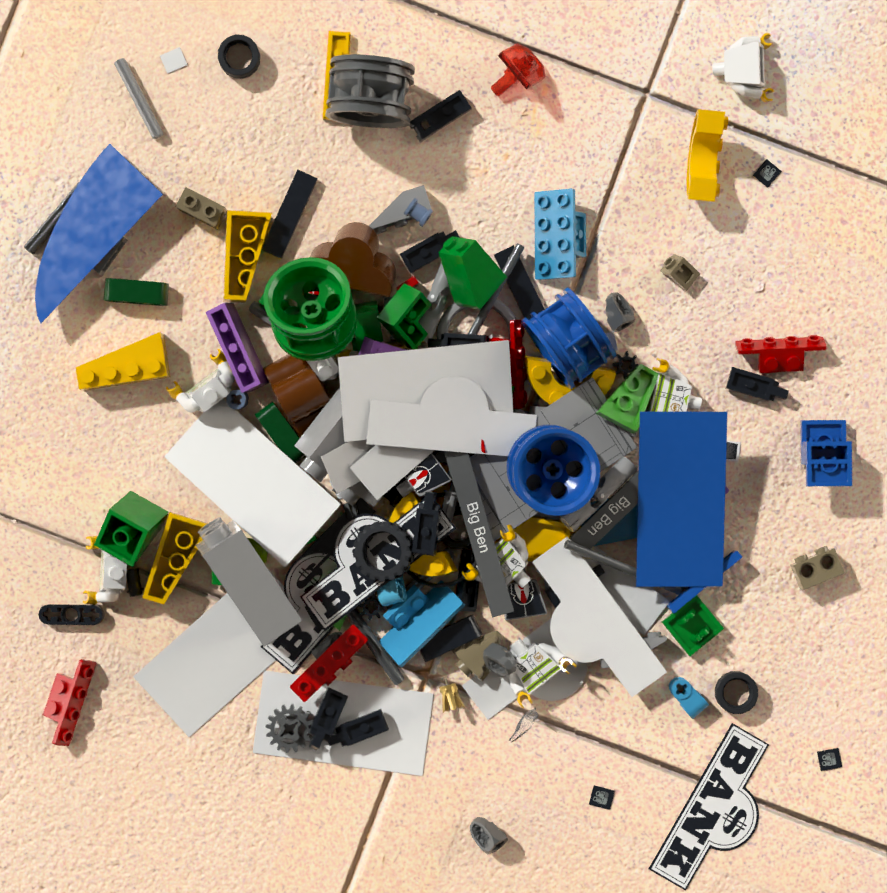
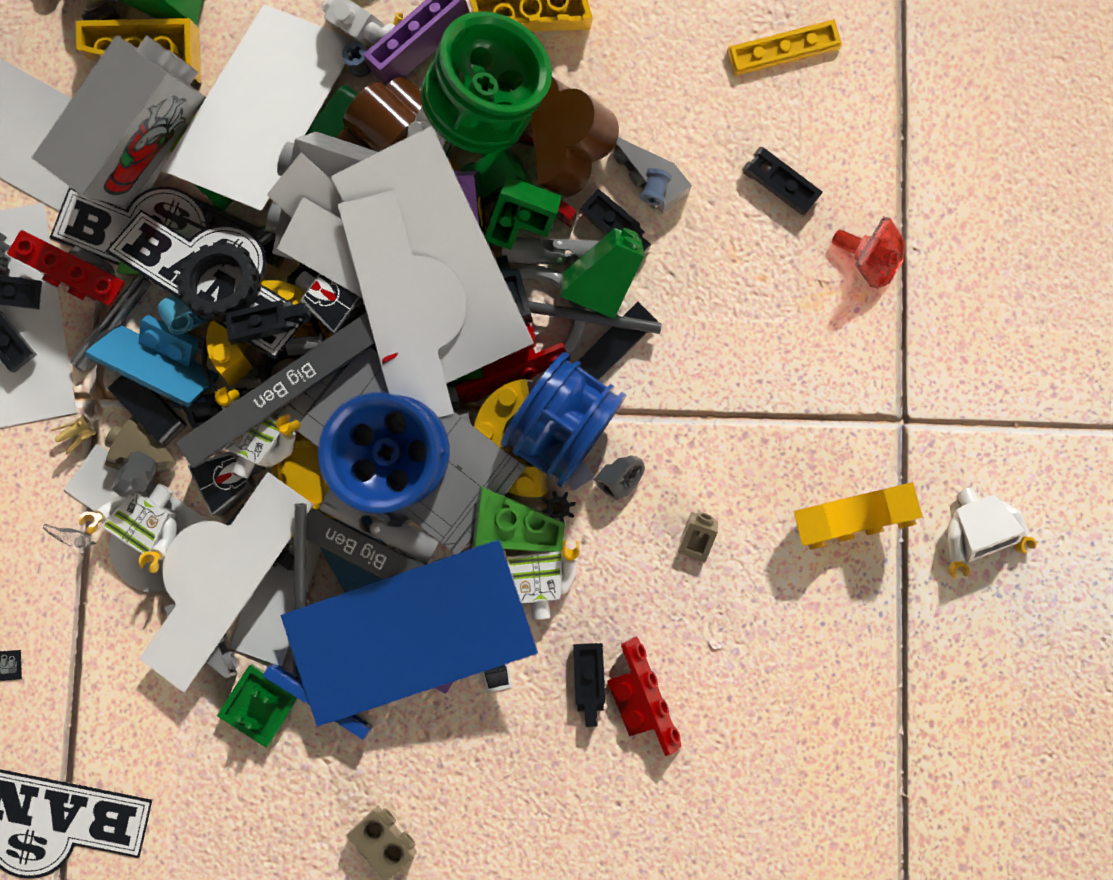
camera: 75 degrees right, 5 degrees down
black tile [261,169,318,259] -> none
dark grey wheel [325,54,415,128] -> none
black gear [358,593,386,621] -> none
dark azure bracket [534,188,586,280] -> none
dark azure piece [669,677,709,719] -> none
black tyre [715,671,758,714] -> none
black sticker [753,159,782,188] -> none
blue bracket [800,420,852,487] -> none

